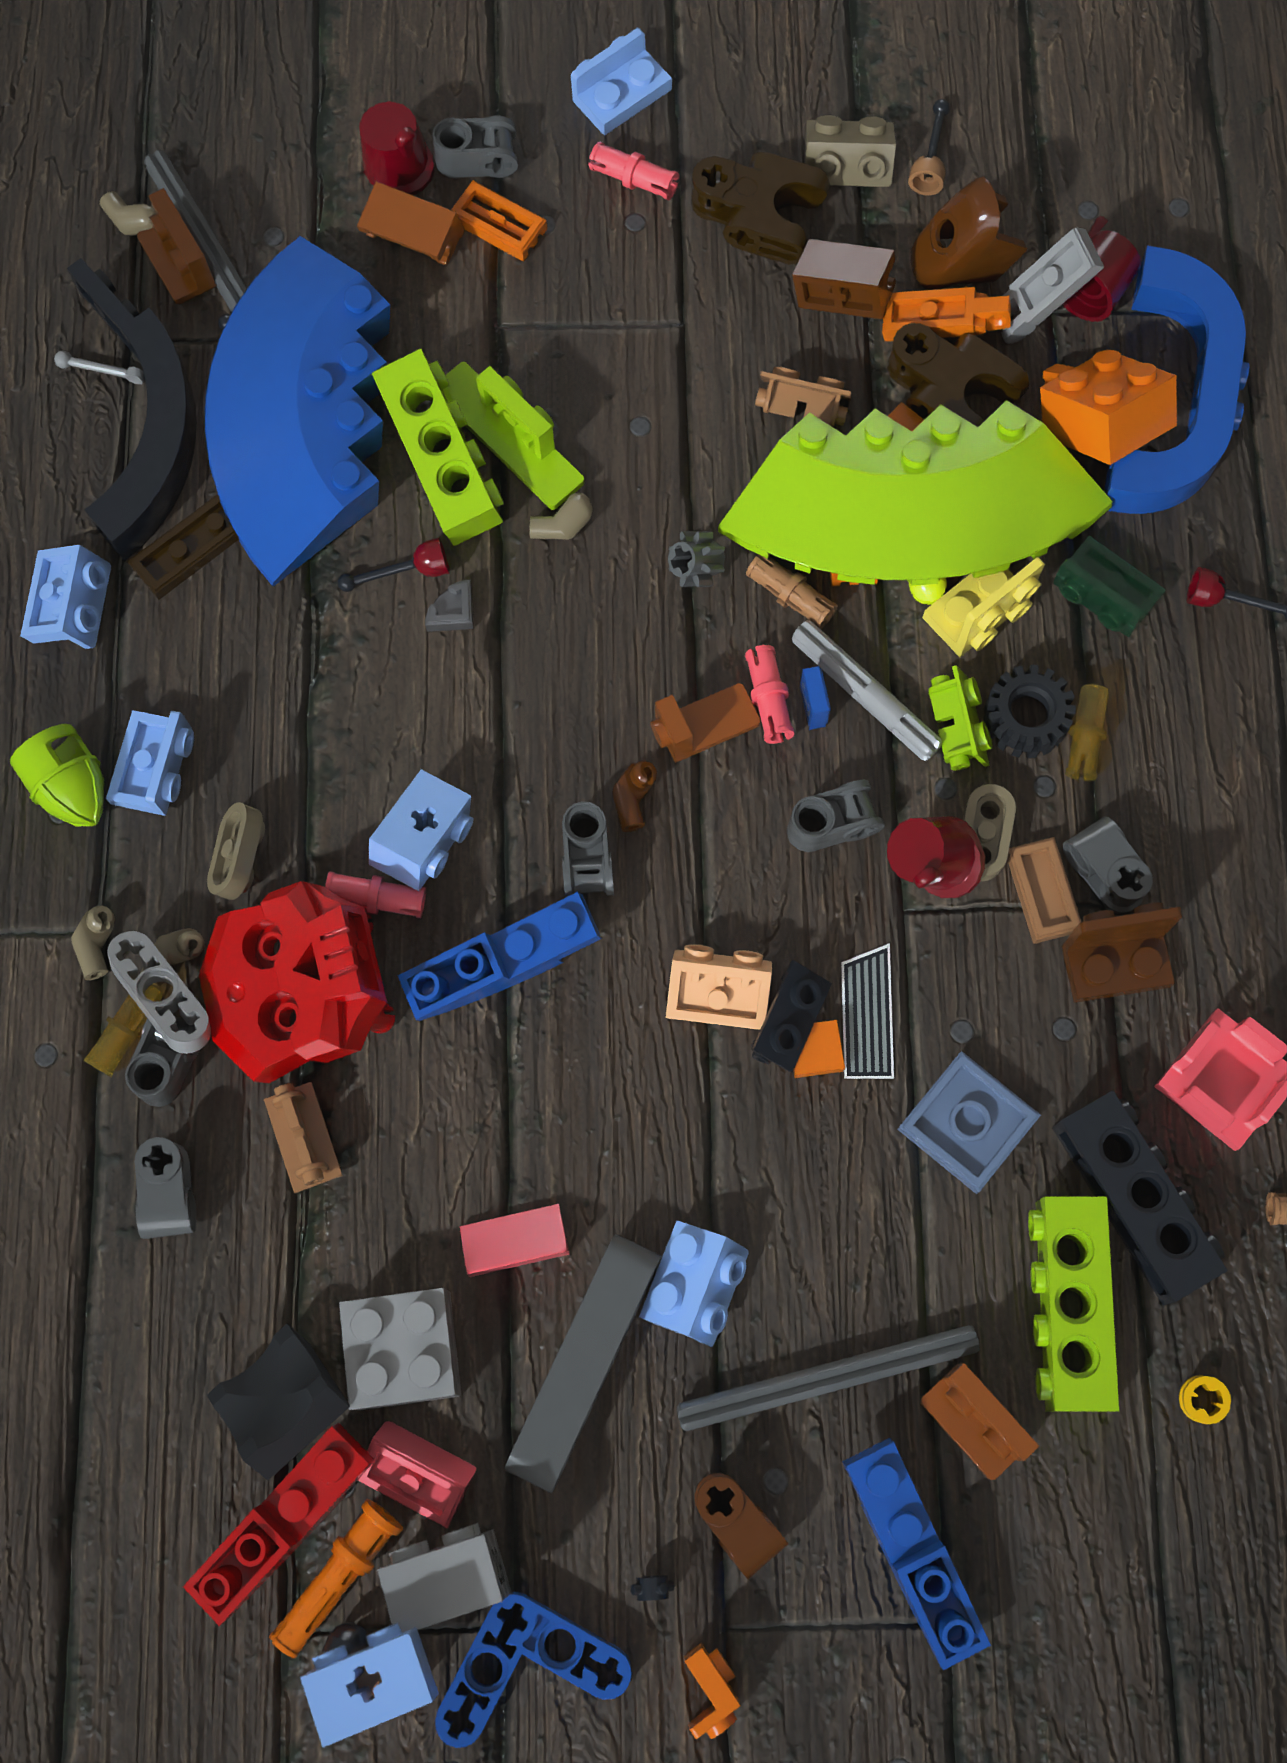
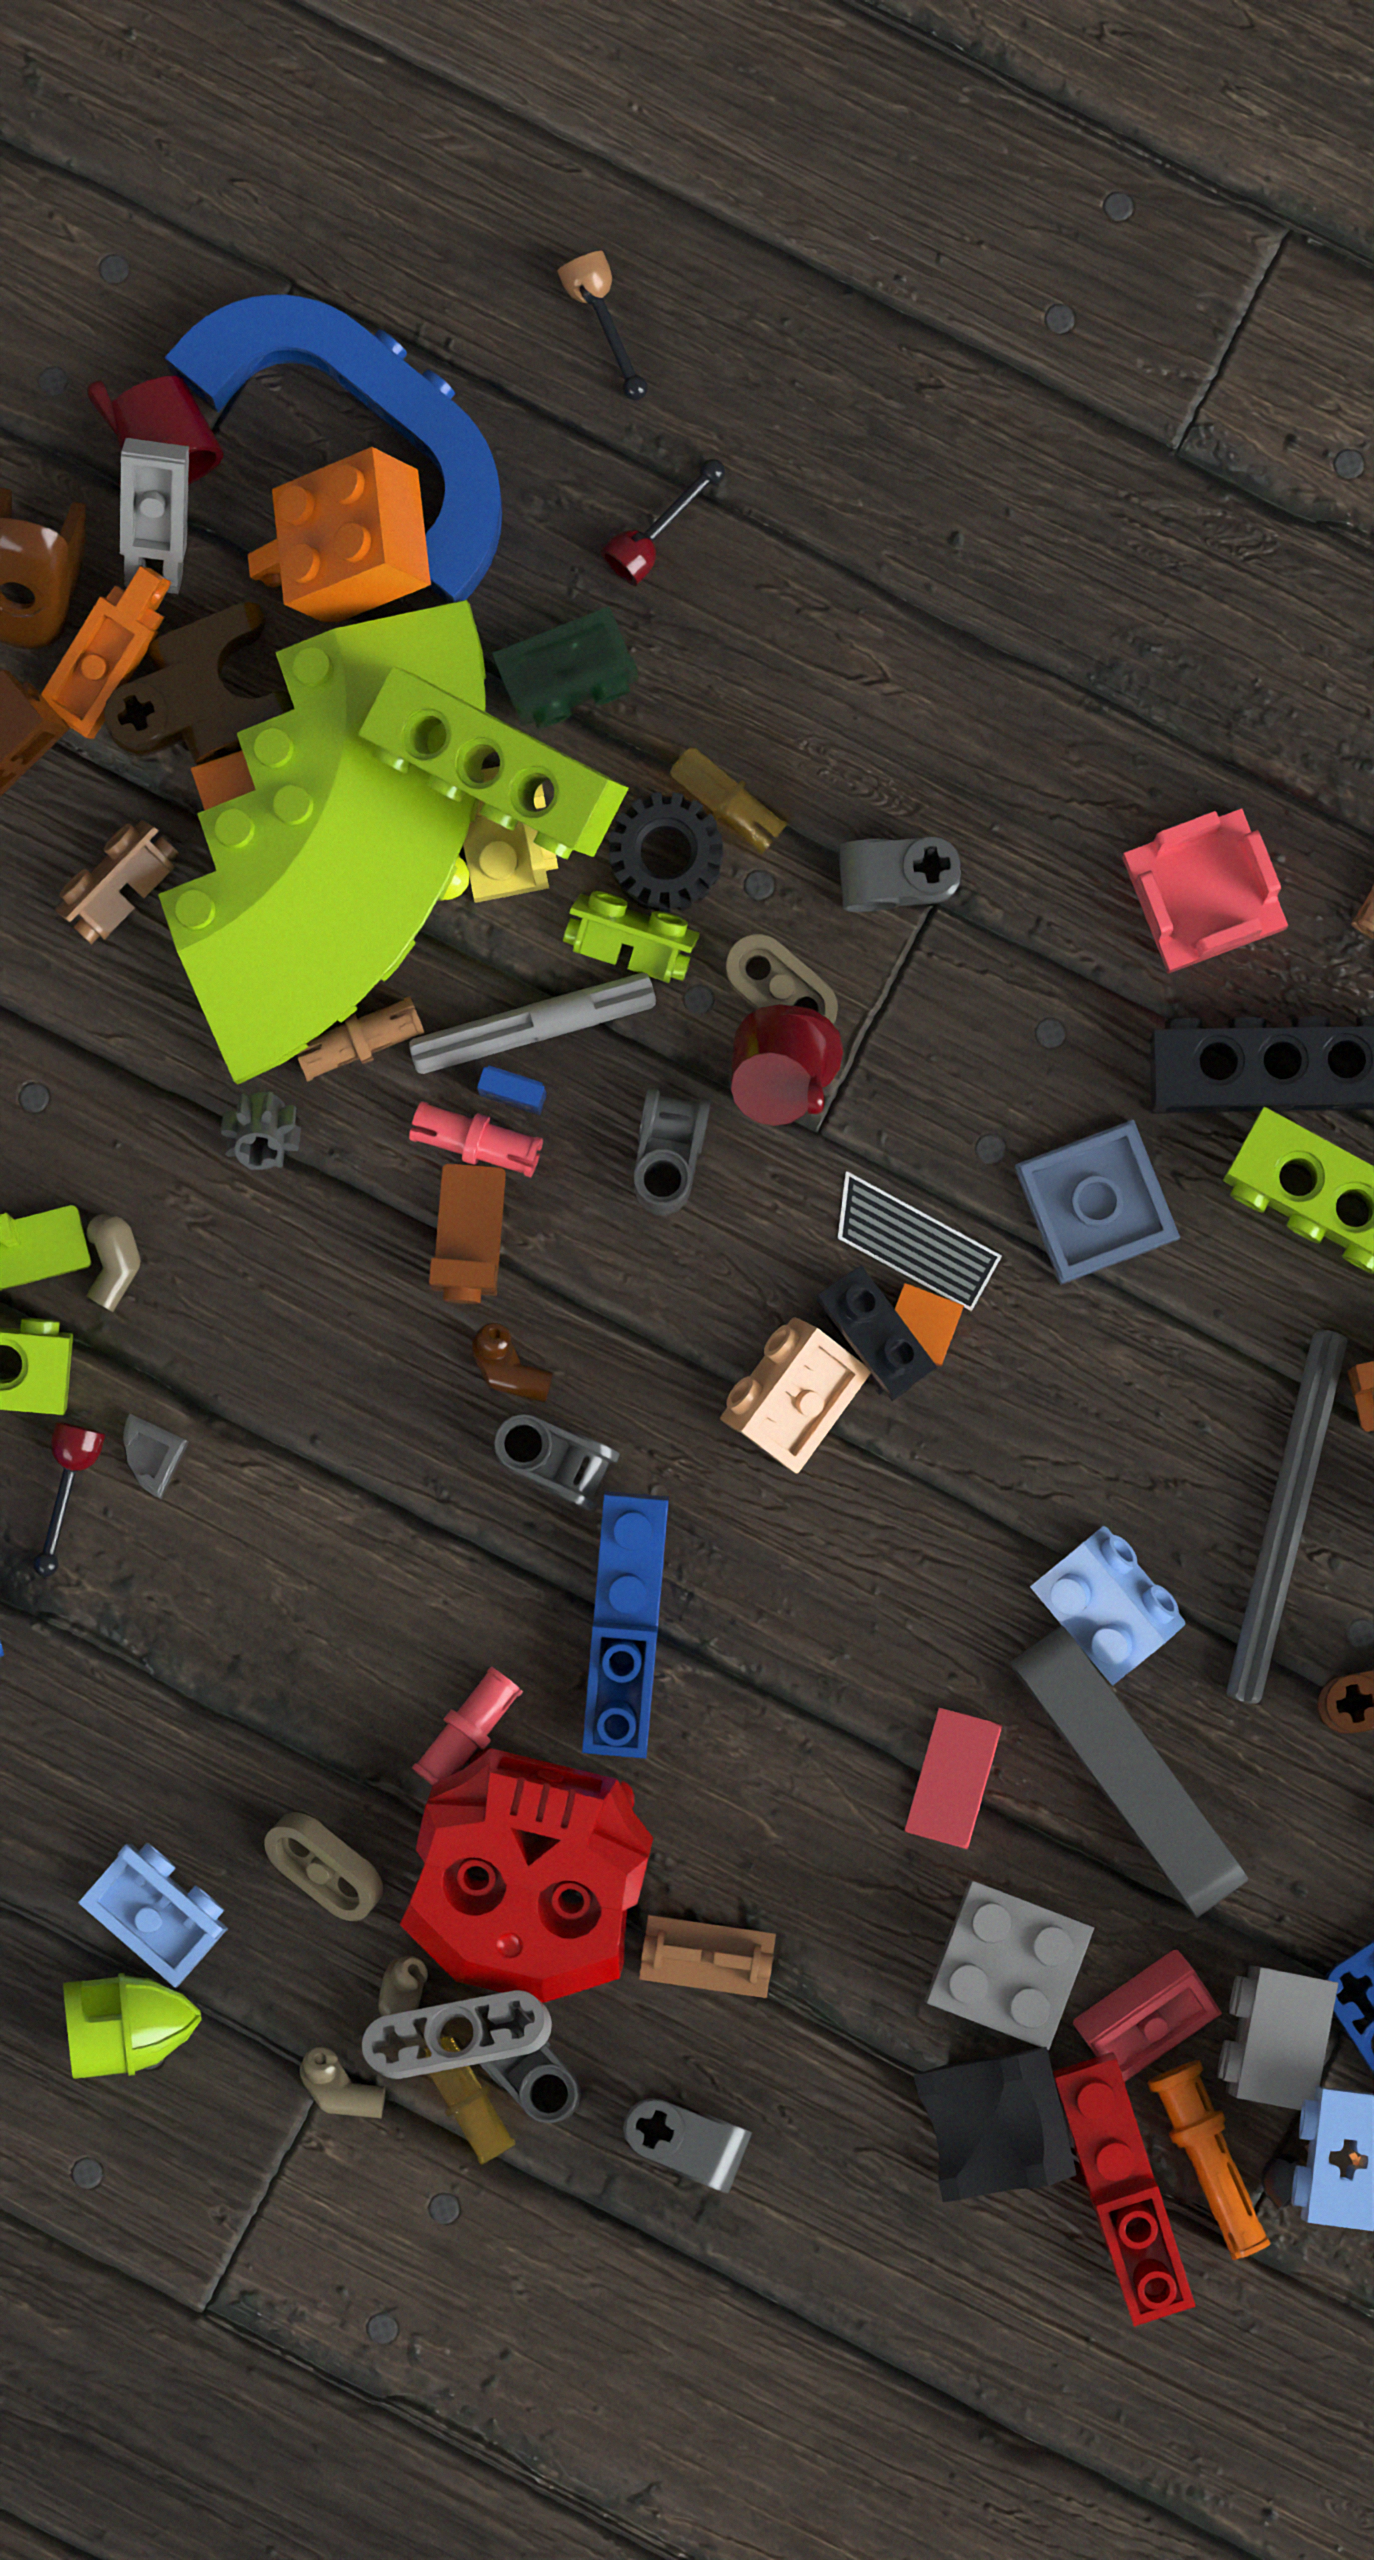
camera: 60 degrees left, 10 degrees up
light blue brick [369,769,474,891] -> none
medium nougat tile [1007,837,1081,944] -> none
reddish brown bracket [1061,902,1182,1003] -> none
none -> lime brick [358,666,629,860]

